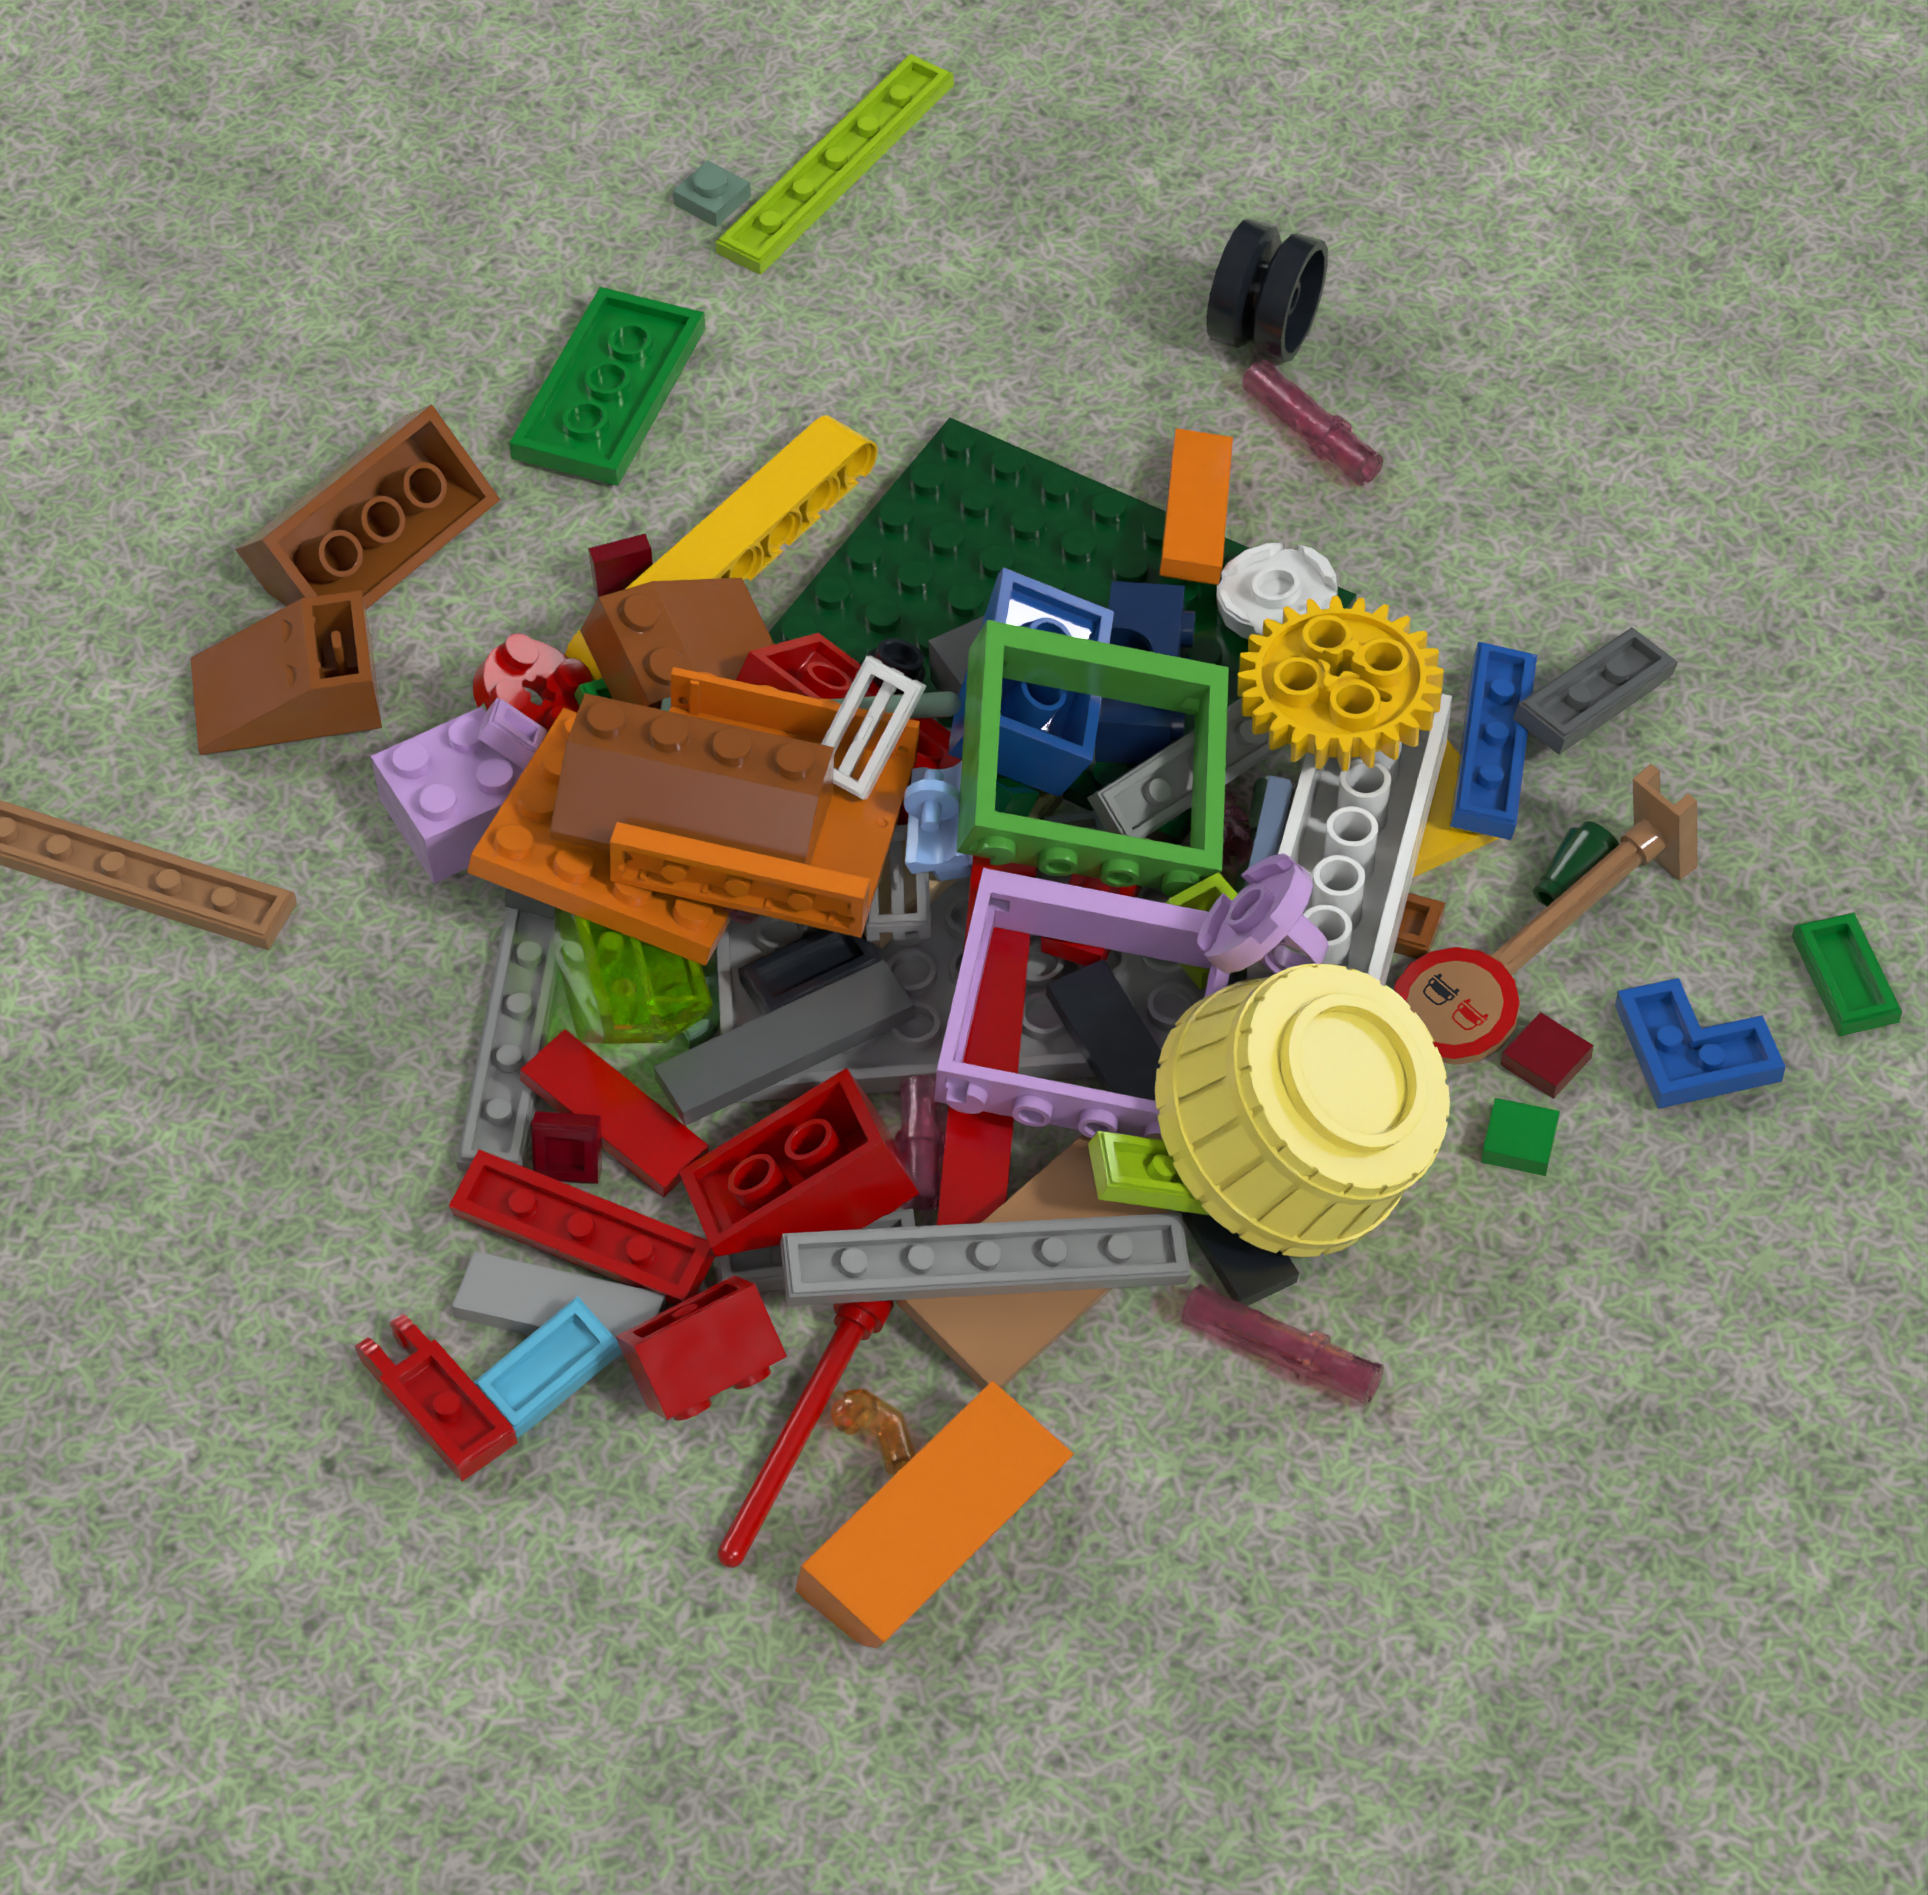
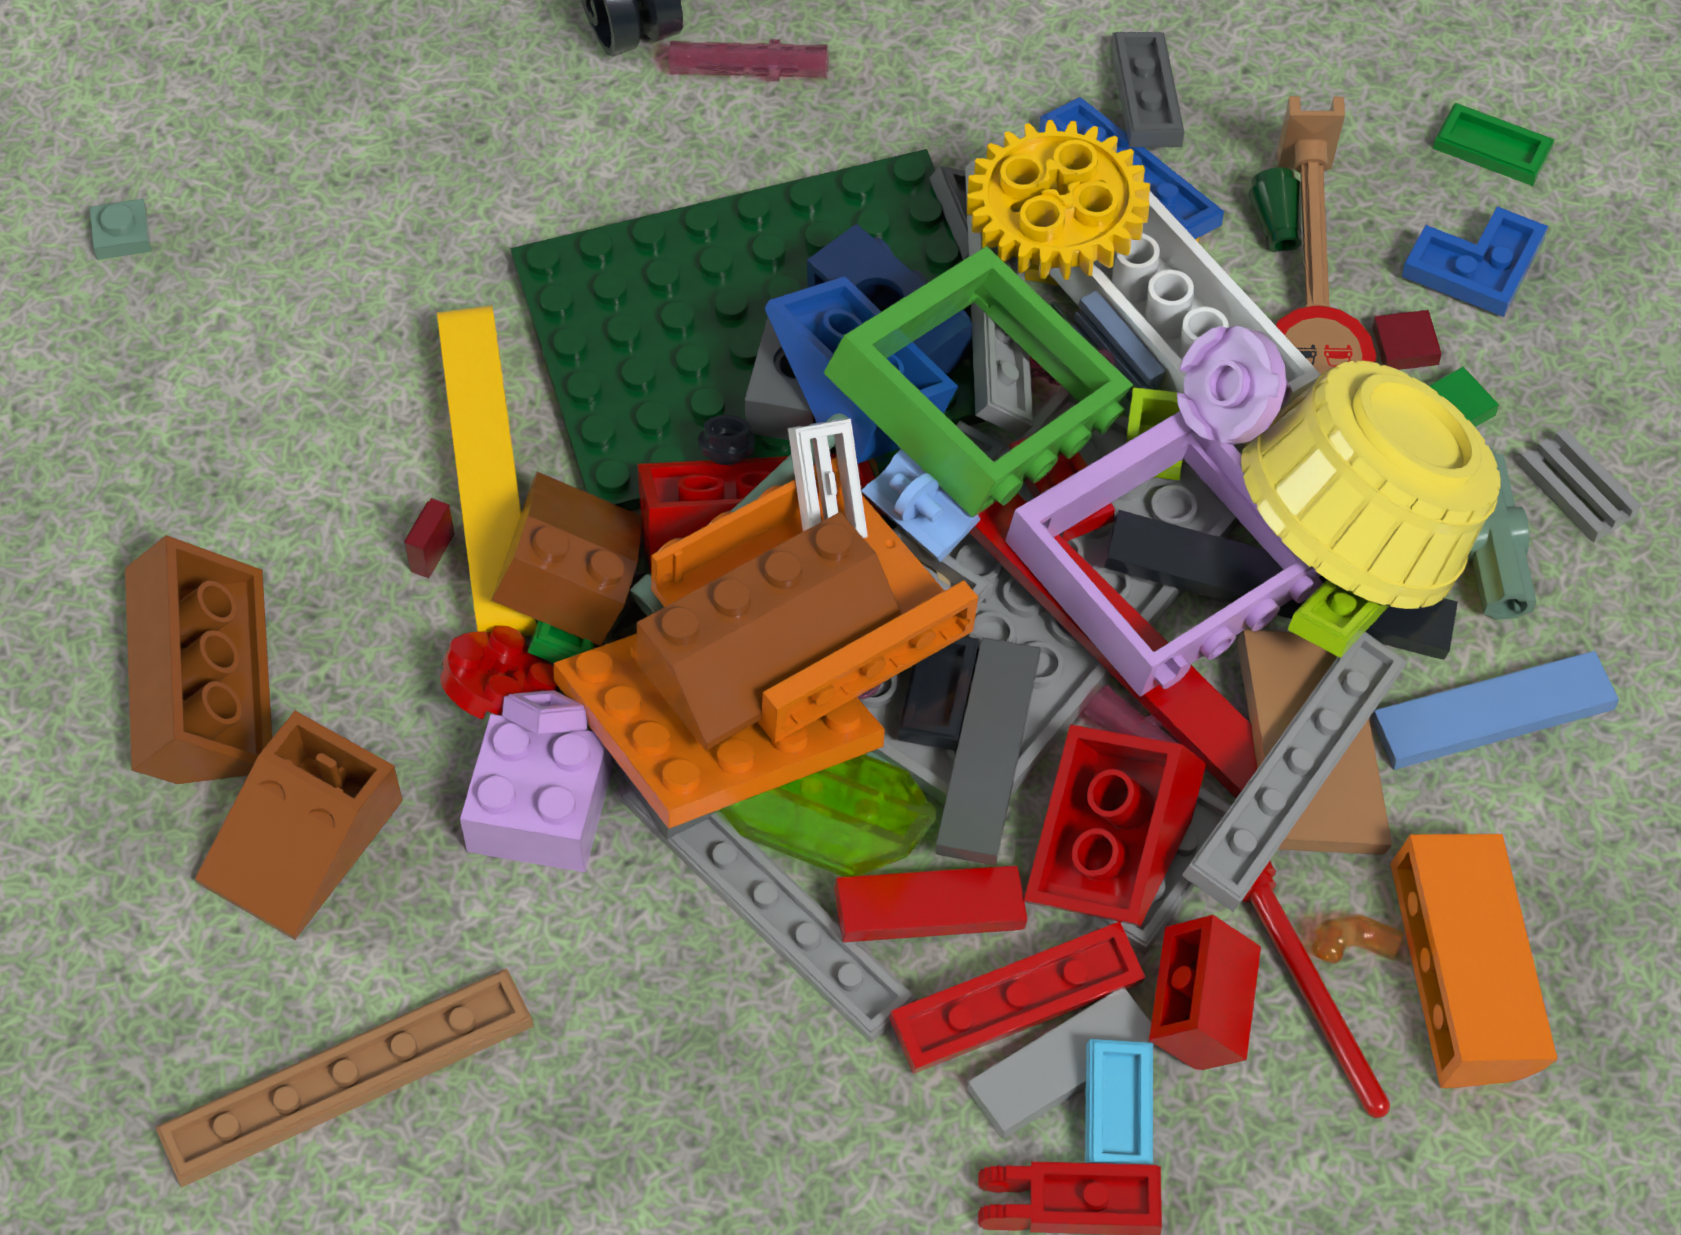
camera: 50 degrees left, 5 degrees up
green plate [509,287,706,486] -> none
dark red tile [531,1111,602,1184] -> none
lime tile [715,54,954,275] -> none
orange tile [1159,428,1233,585] -> none
clear pink pin [1181,1284,1384,1406] -> none
white tile [1216,543,1338,639] -> none
none -> medium blue tile [1372,651,1619,770]
none -> sand green piece [1468,448,1536,620]
none -> light grey tile [1518,428,1641,543]

